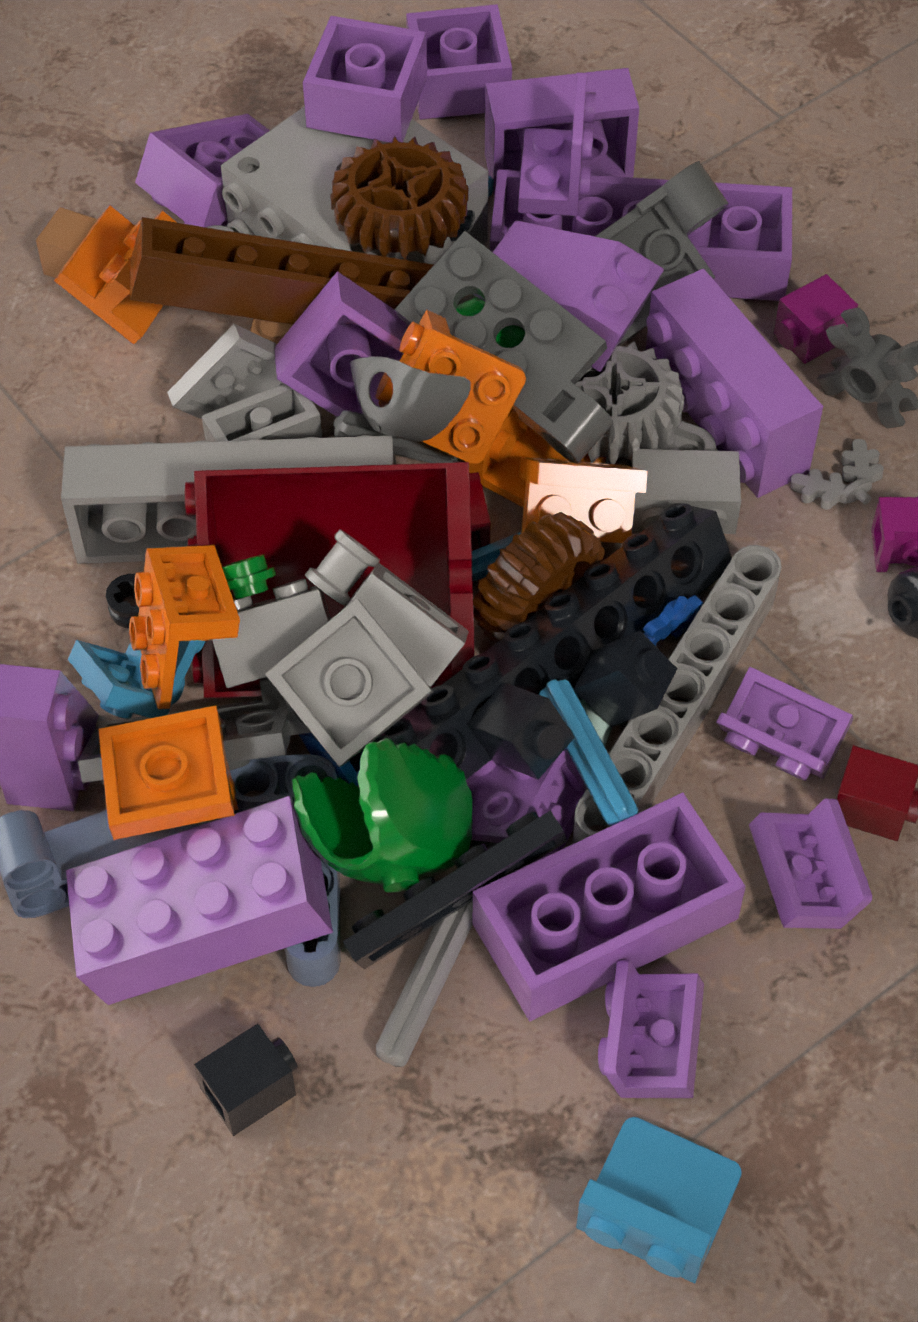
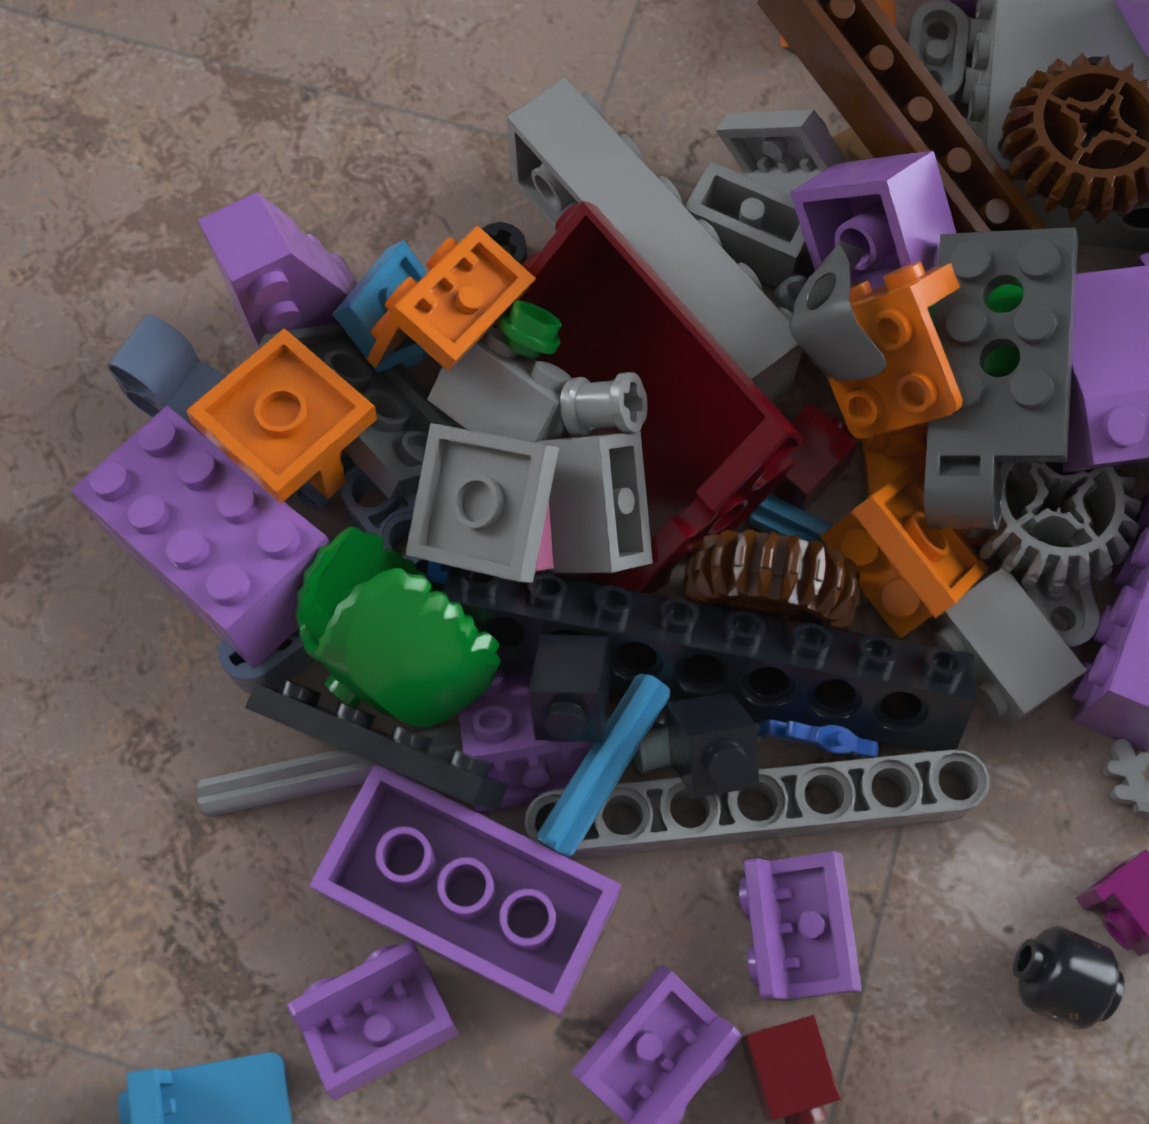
camera: 55 degrees right, 15 degrees up
black brick [194,1023,298,1136] -> none

